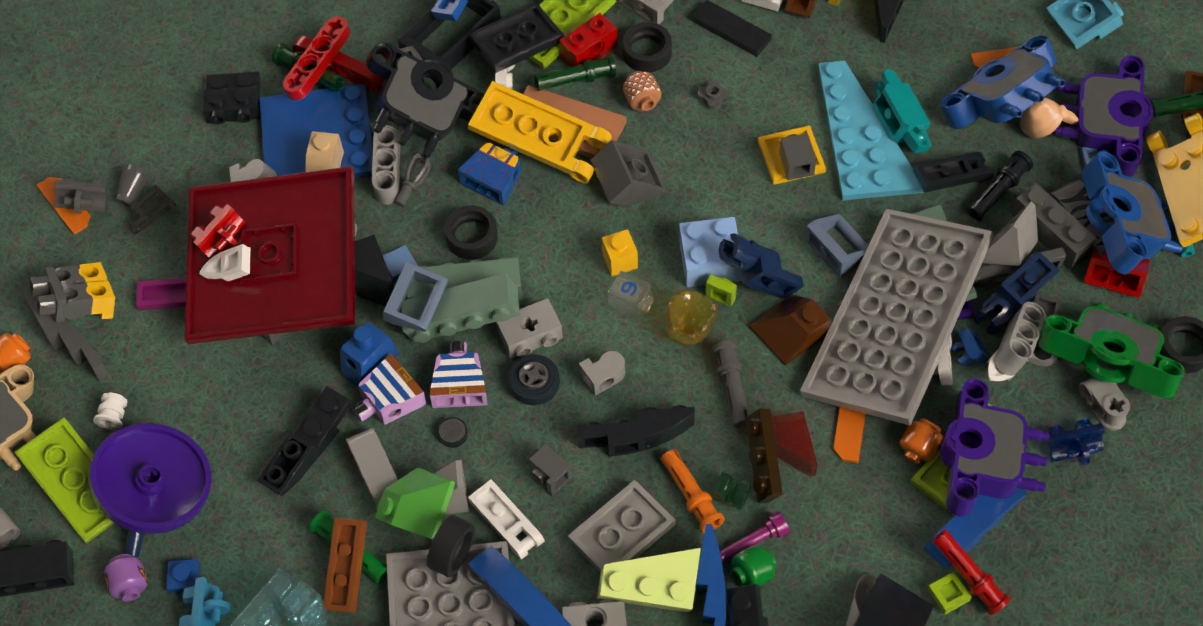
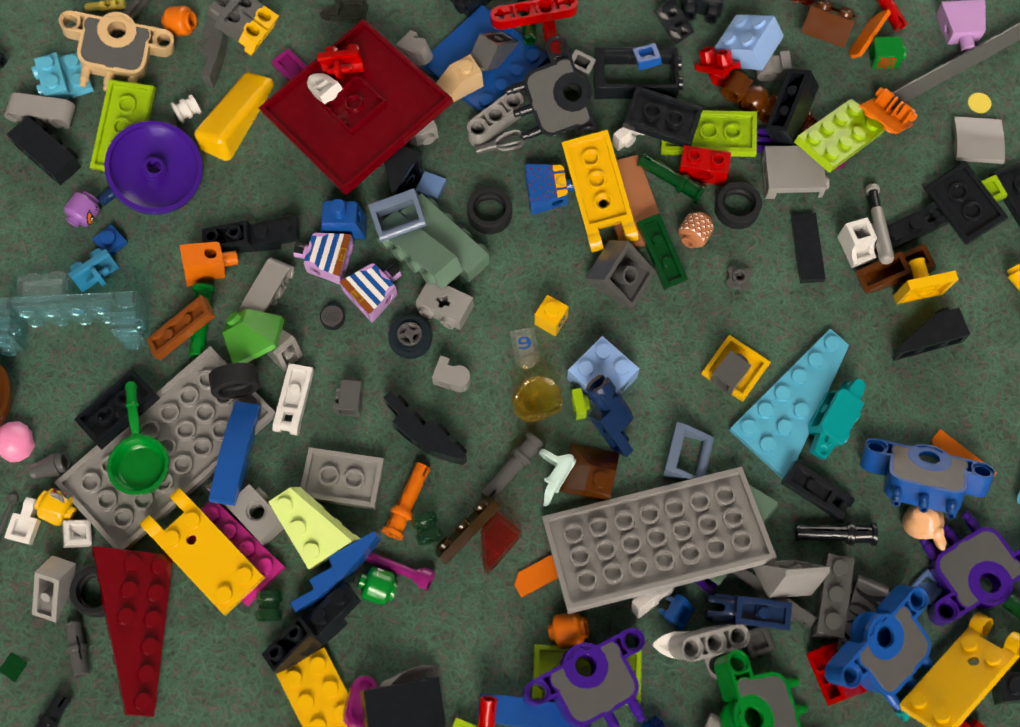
camera: 50 degrees right, 10 degrees up
none -> orange torso [179,242,238,287]
none -> yellow piece [195,72,274,161]
none -> dark grey slope [471,31,519,71]
none -> light aqua piece [539,449,576,507]
none -> dark green plate [636,213,688,290]

